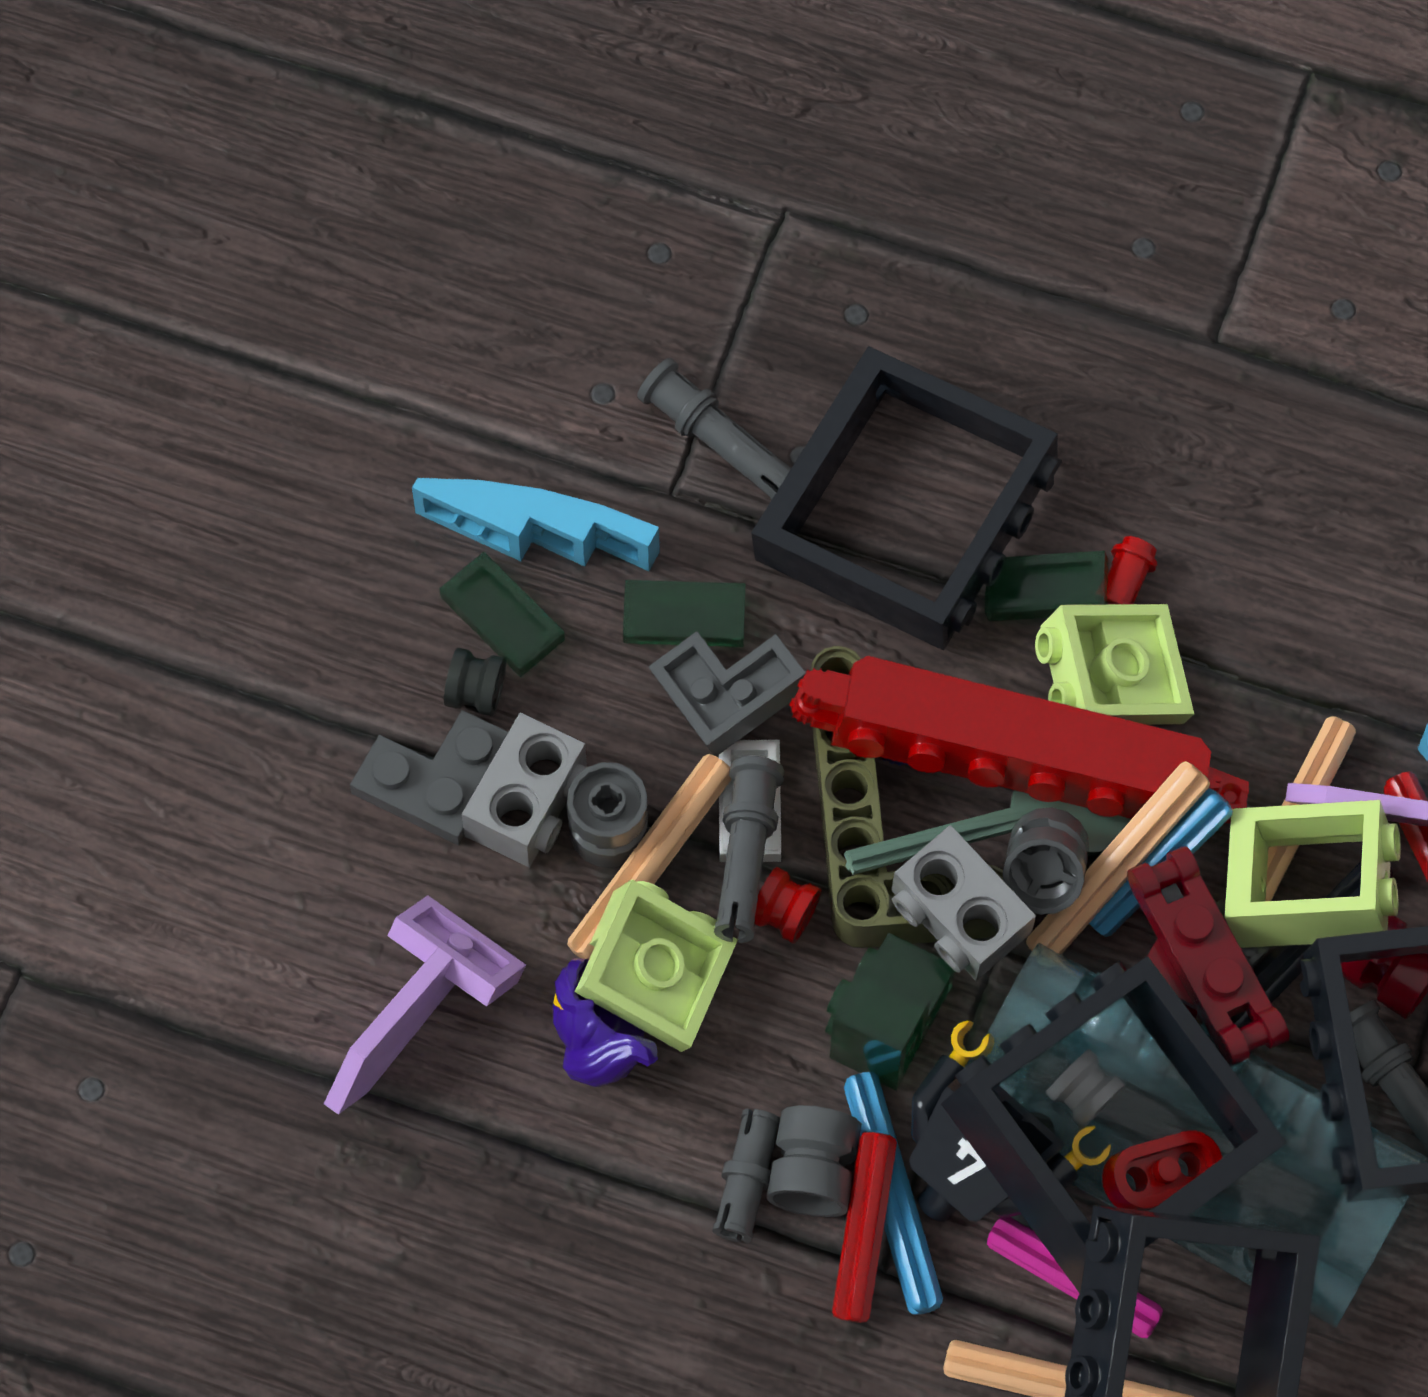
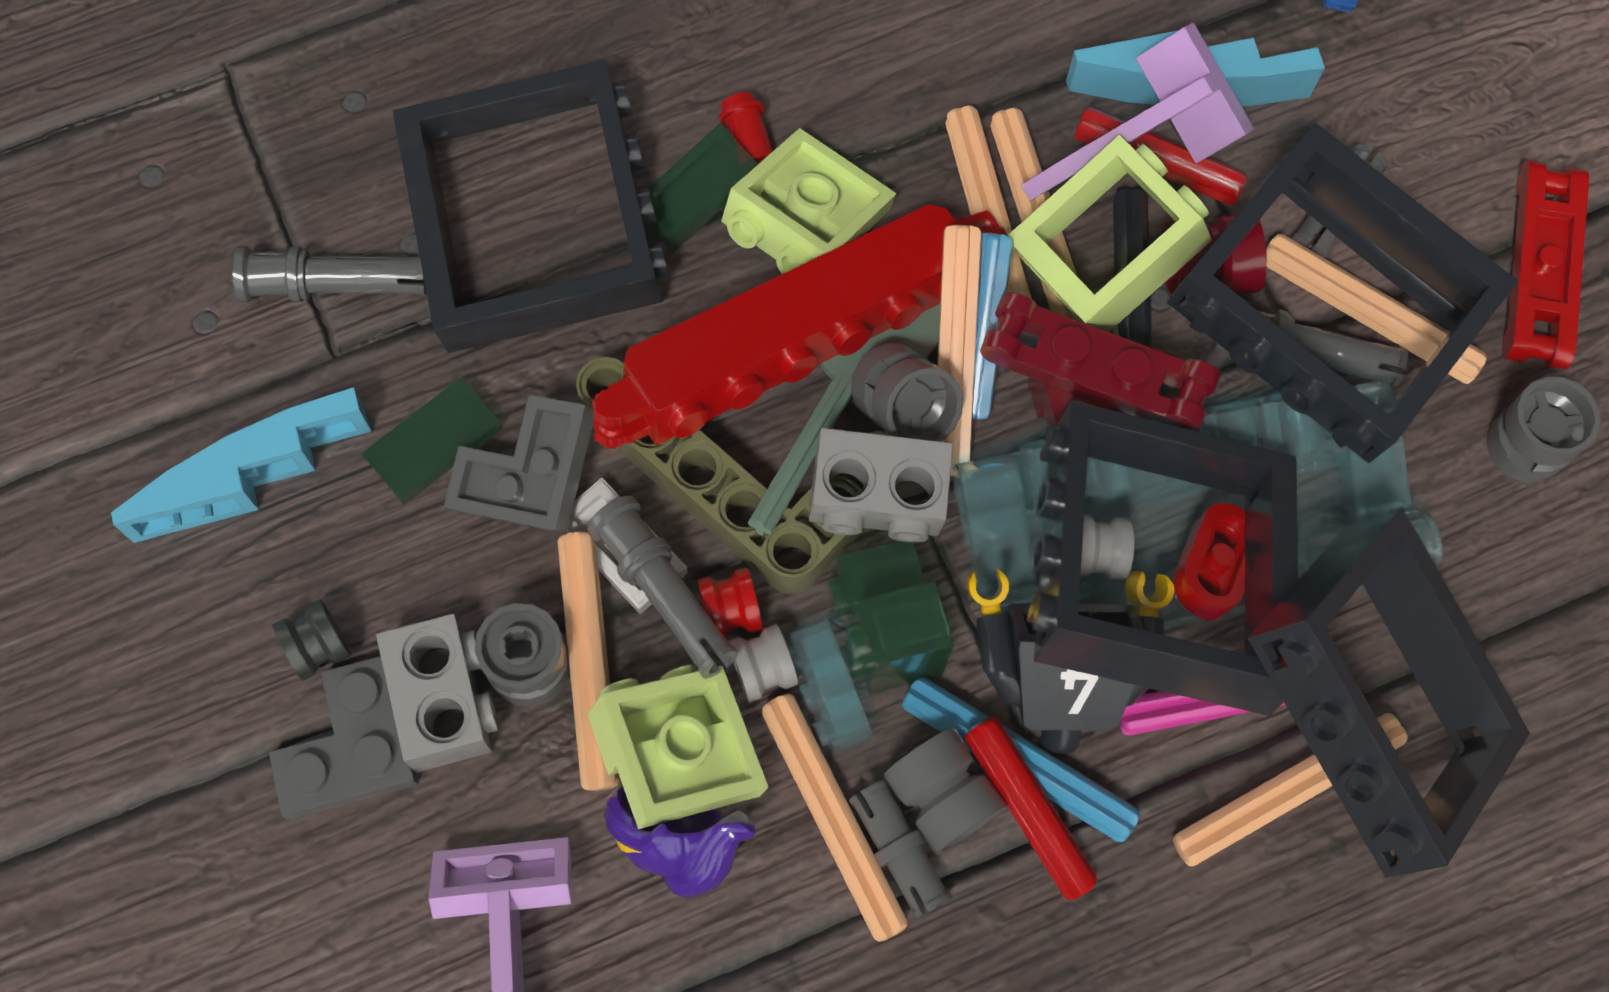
camera: 45 degrees left, 5 degrees up
clear green tile [439,552,565,678] -> none
none -> light grey wheel [728,623,798,703]
none -> light nougat axle [762,693,907,942]
none -> clear light blue piece [787,620,872,755]
none -> light nougat axle [945,105,1032,300]

